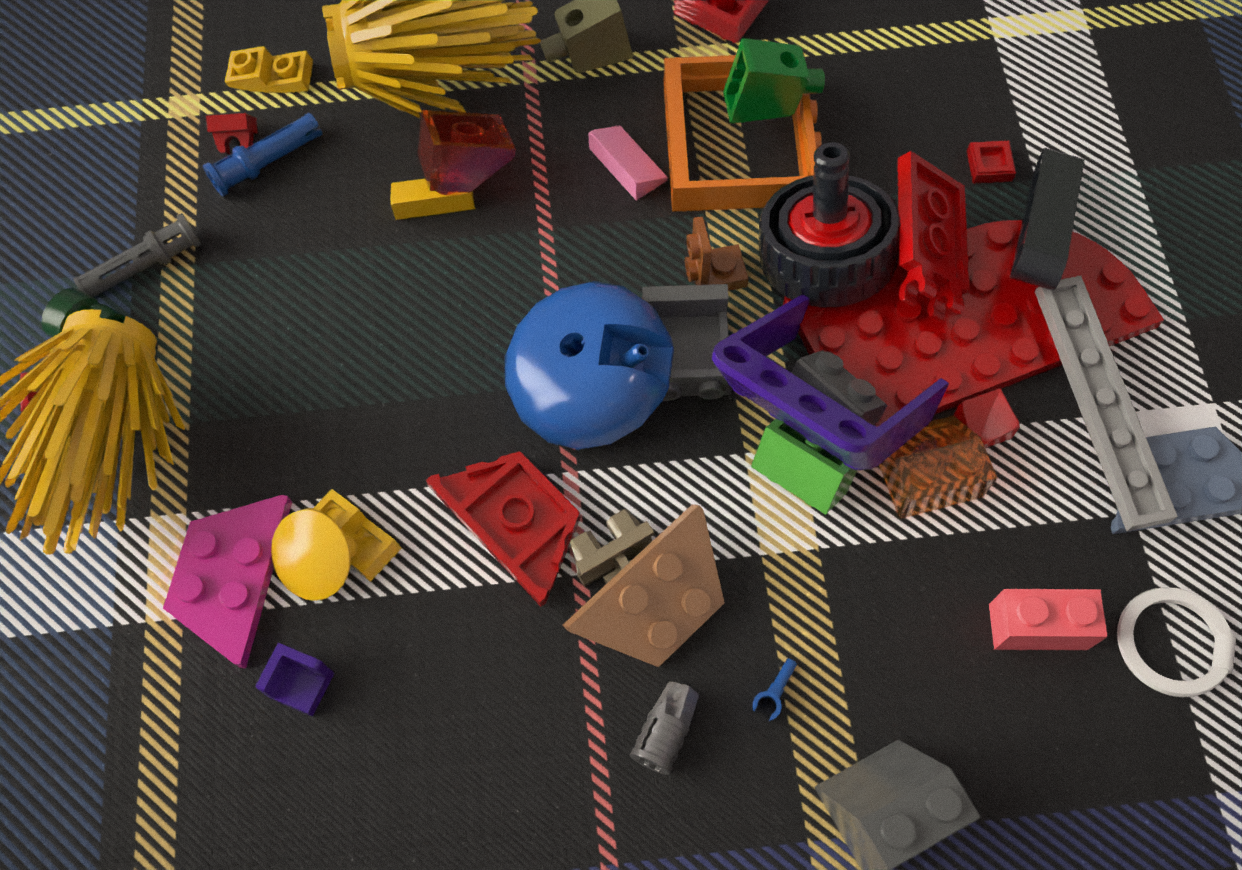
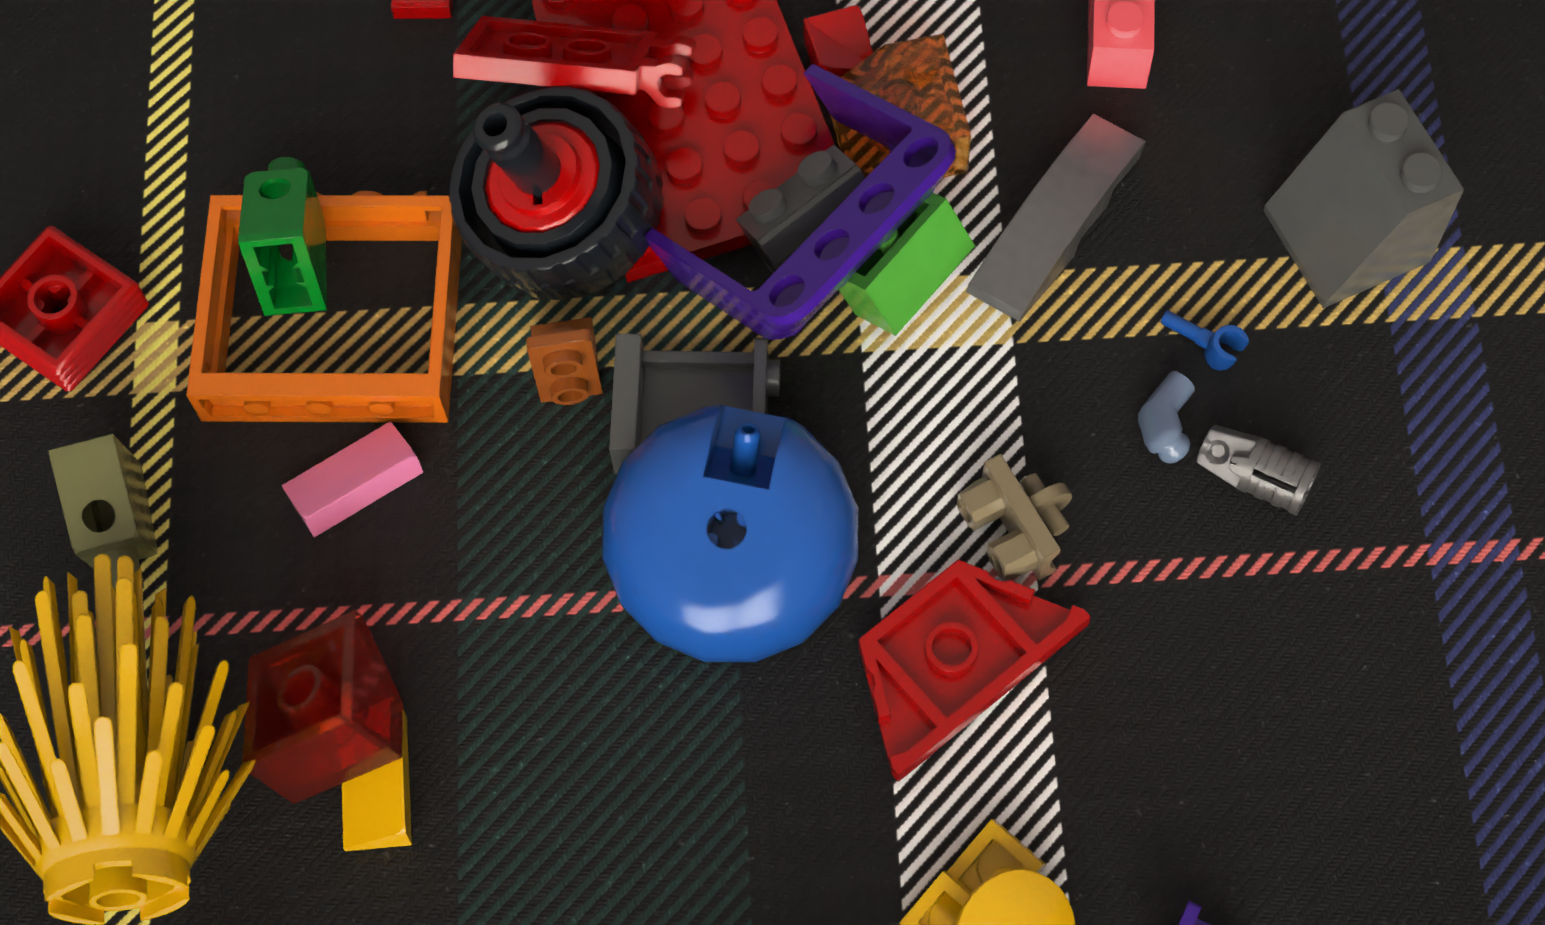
camera: 85 degrees left, 0 degrees up
medium nougat wing [563,504,724,667] -> none
none -> flat silver slope [966,114,1146,322]
none -> sand blue arm [1138,371,1195,463]

